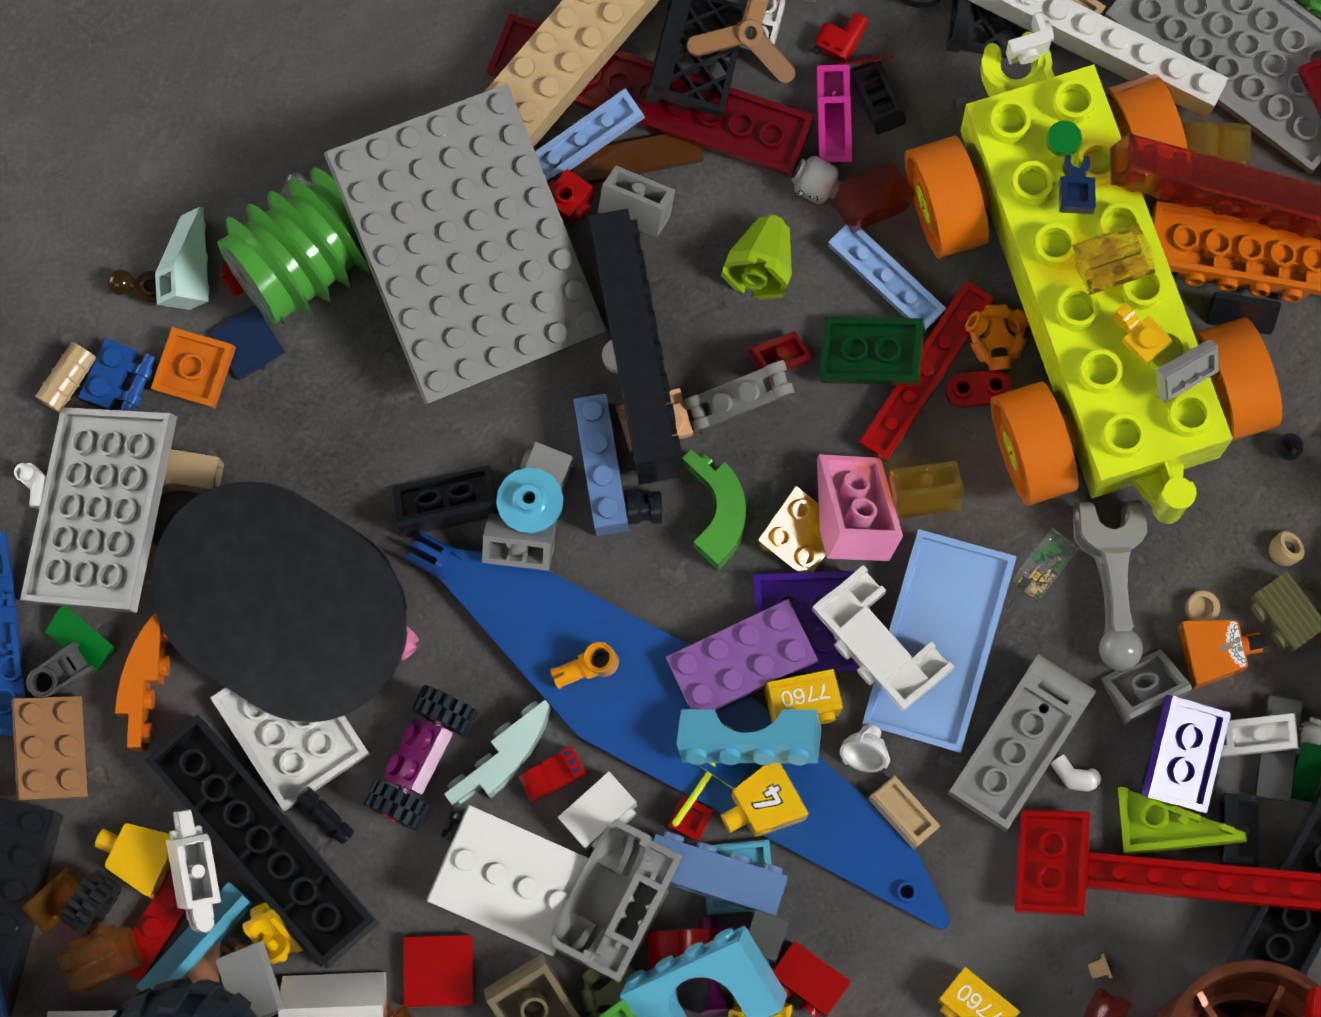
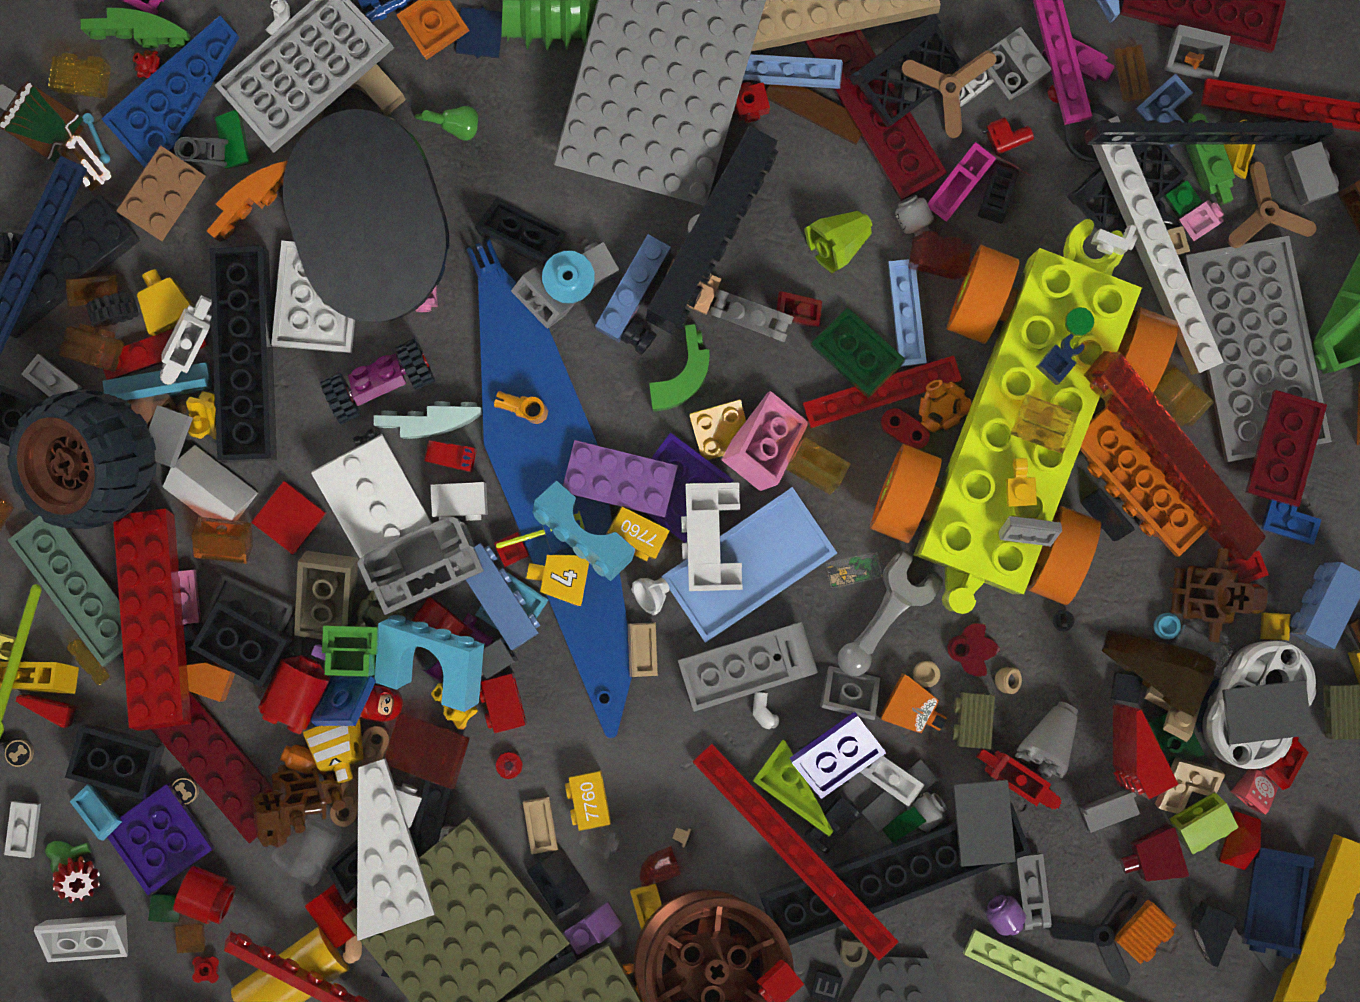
camera: 30 degrees right, 10 degrees up
black axle [297,787,354,844] -> none
light grey brick [598,166,675,238] -> none
red tile [1015,809,1091,917] -> none
none -> bright green piece [415,106,478,141]
none -> dark red plate [947,623,1000,676]

